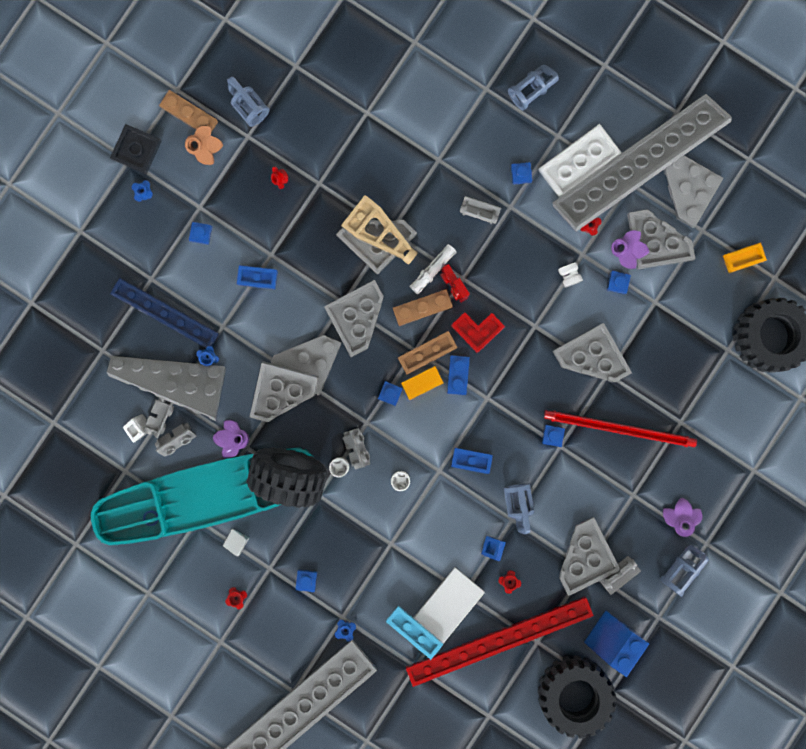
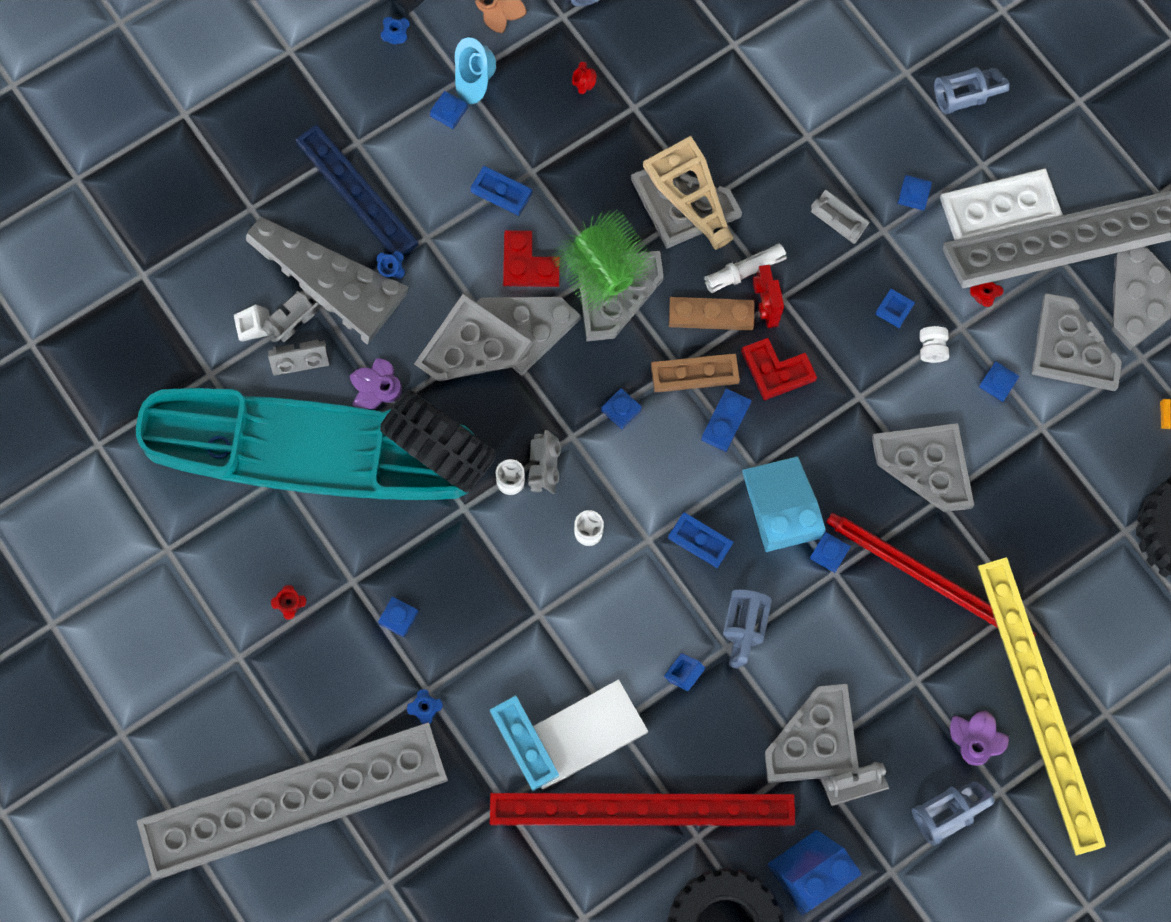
camera: 15 degrees right, 15 degrees down
white slope [223,529,249,556] -> none
light orange tile [401,366,443,400] -> none
red plate [498,570,521,594] -> none
medium lavender plate [611,230,649,269] -> none
none -> medium azure piece [455,37,496,105]
none -> red plate [503,230,560,287]
none -> bright green piece [553,210,656,311]
none -> medium azure slope [742,457,826,552]
none -> blue plate [875,289,915,328]
none -> light yellow plate [978,557,1106,855]

